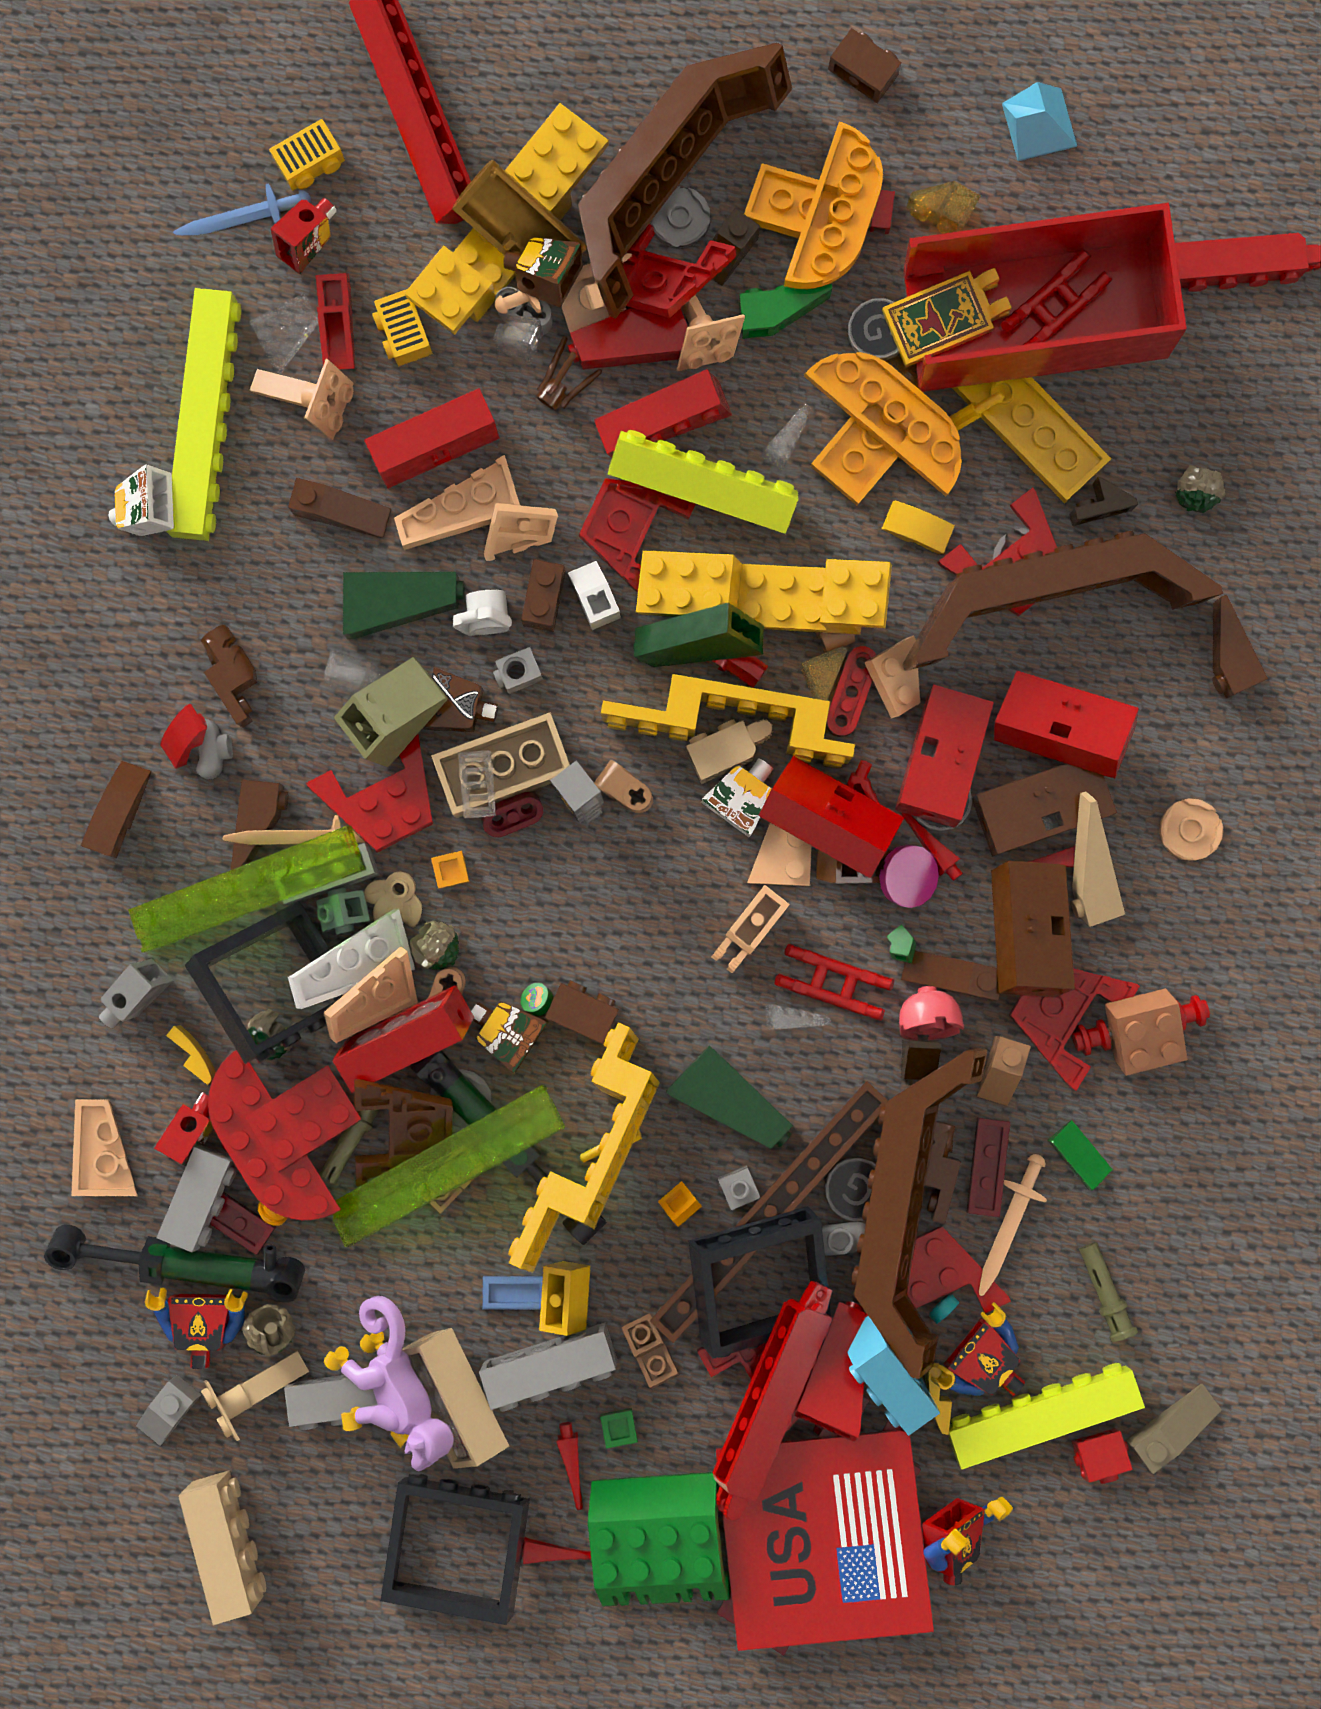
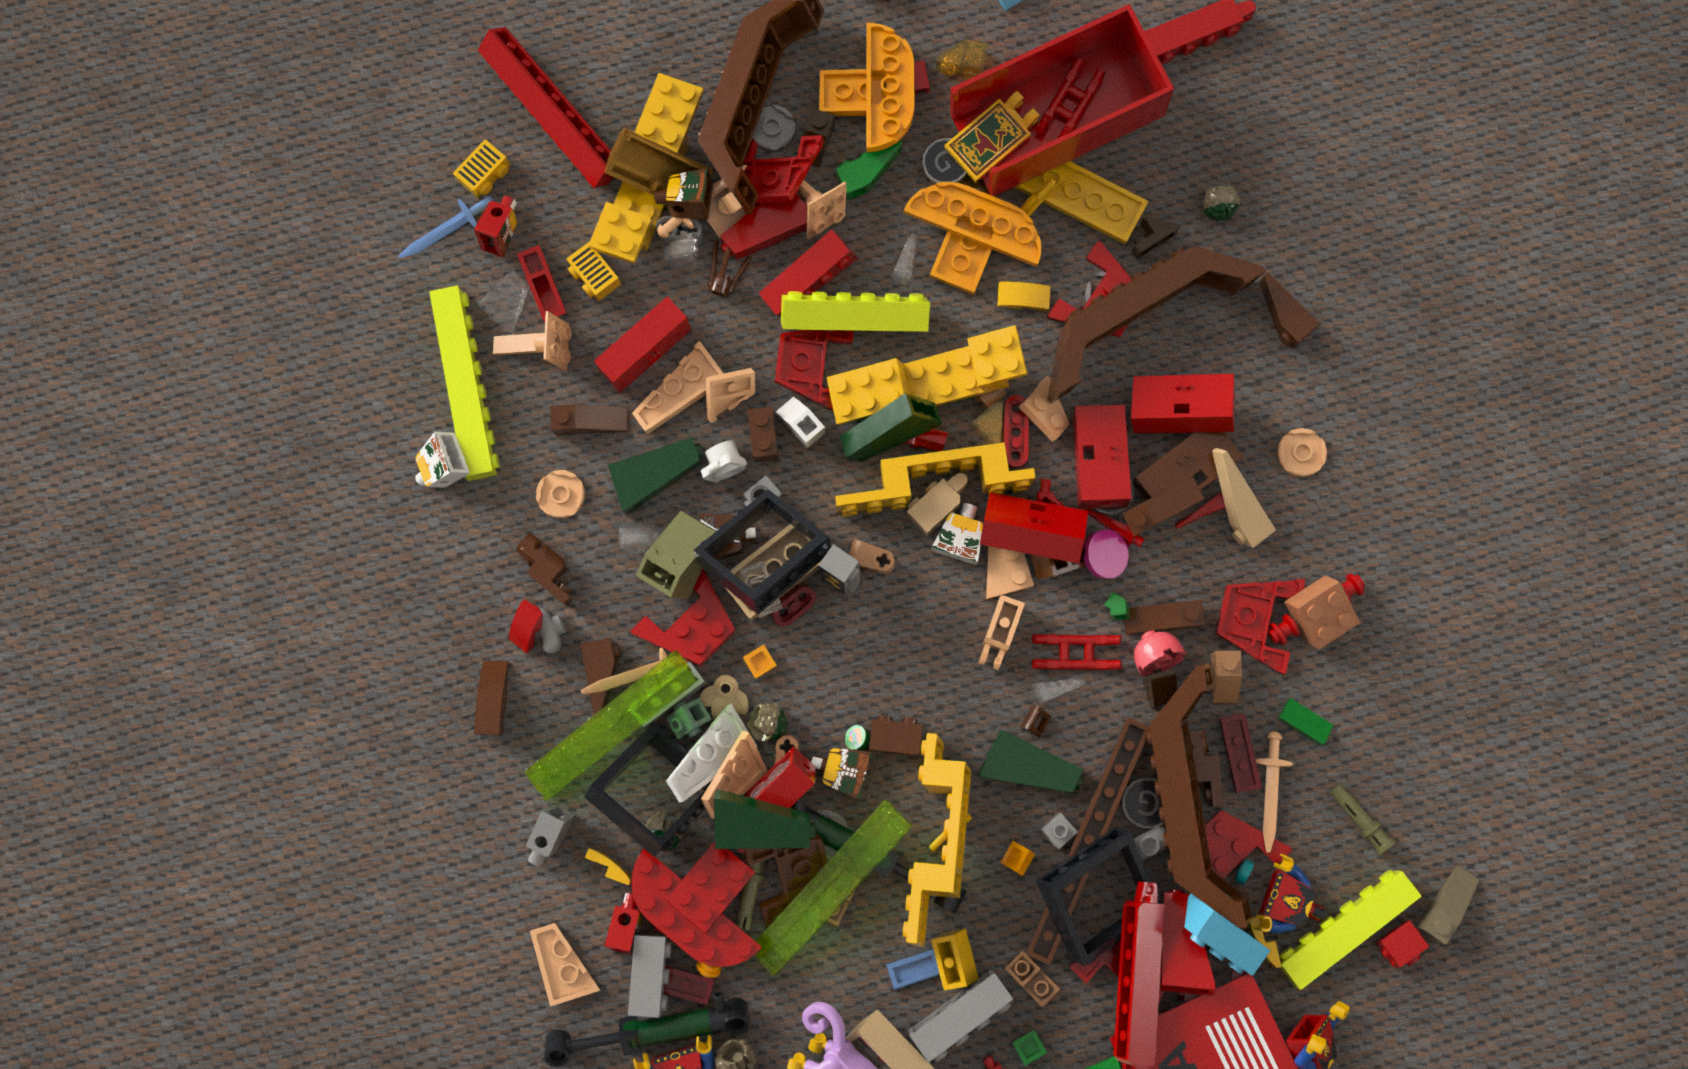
camera: 15 degrees left, 5 degrees down
reddish brown brick [991,860,1075,997] -> none
none -> light nougat tile [536,470,585,519]
none -> black window [693,489,831,615]
none -> dark green slope [714,790,815,849]
none -> reddish brown slope [1020,706,1051,738]
none -> reddish brown slope [1123,477,1205,536]

